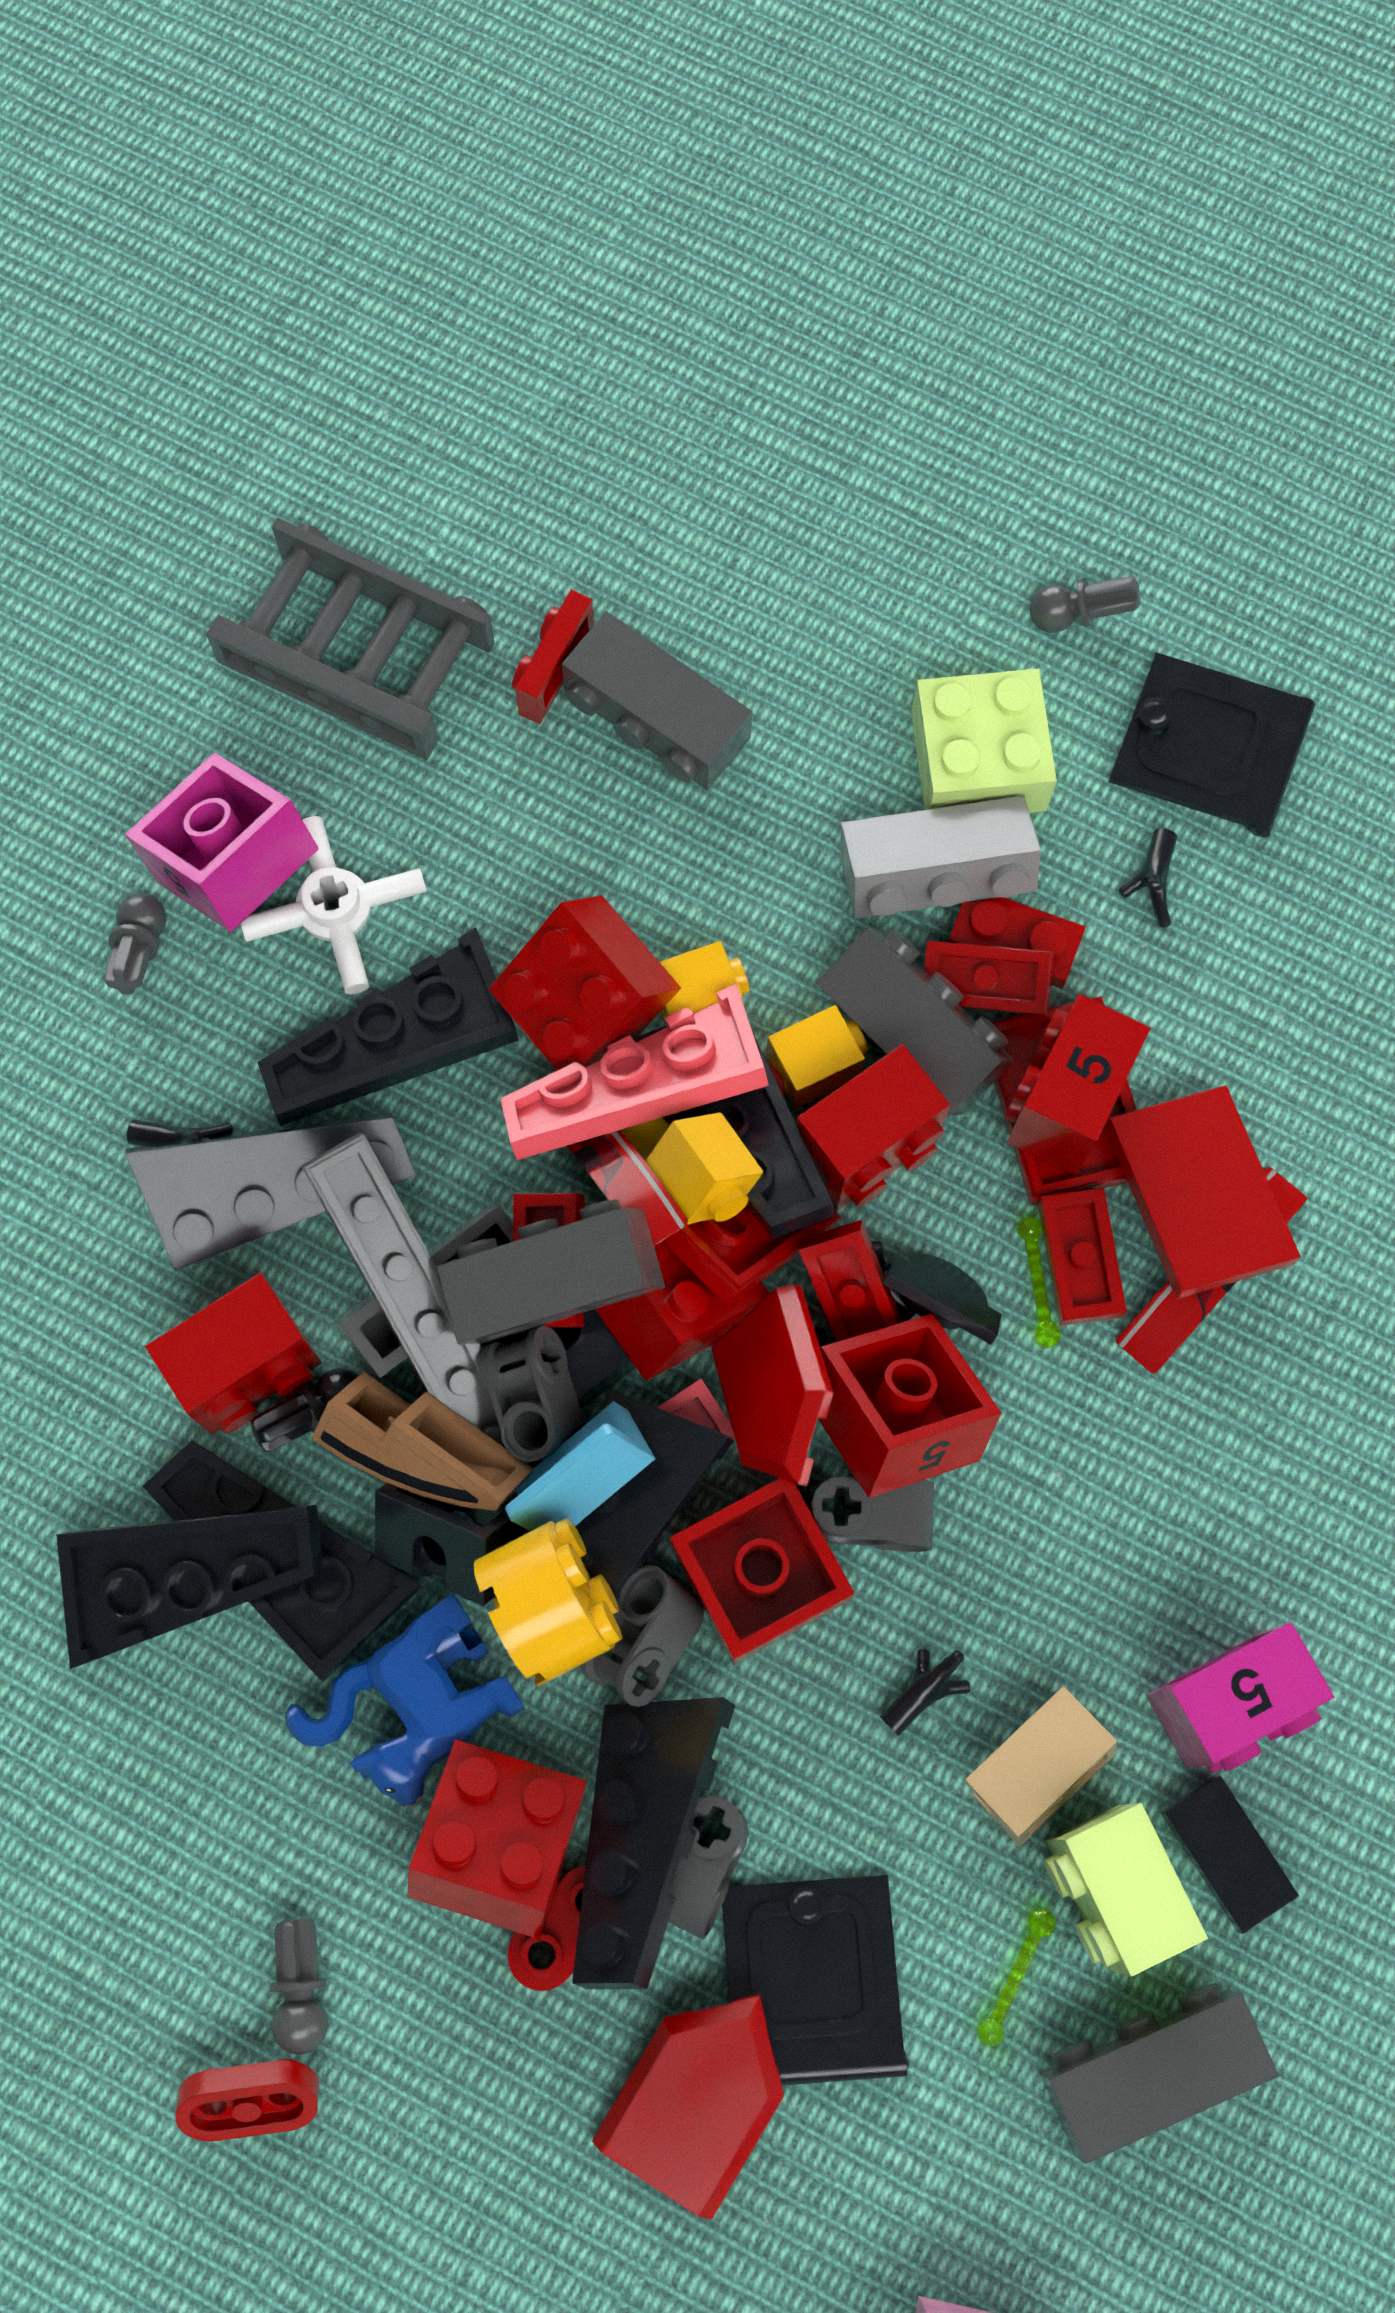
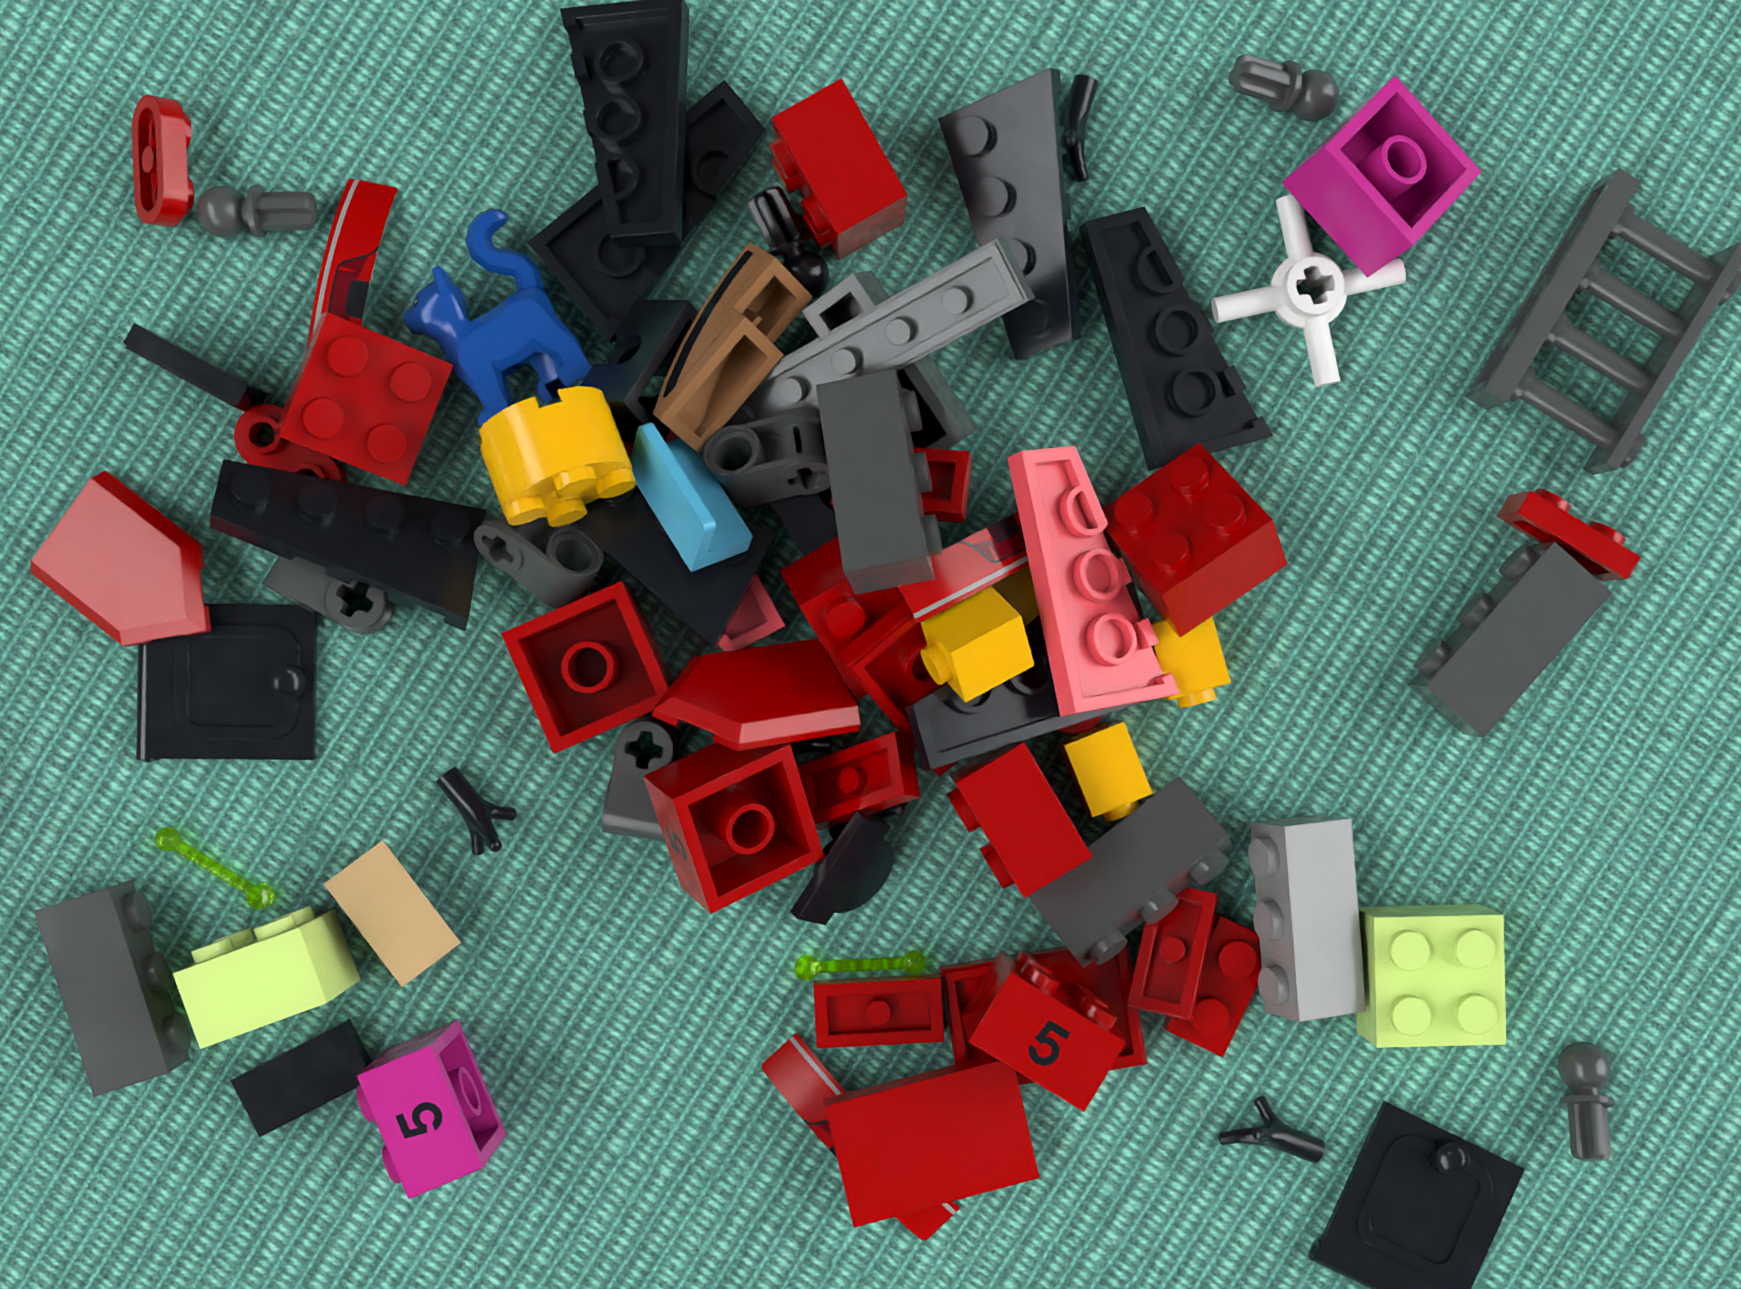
camera: 100 degrees right, 15 degrees up
none -> black tile [123,323,267,411]
none -> red sticker [306,179,398,351]

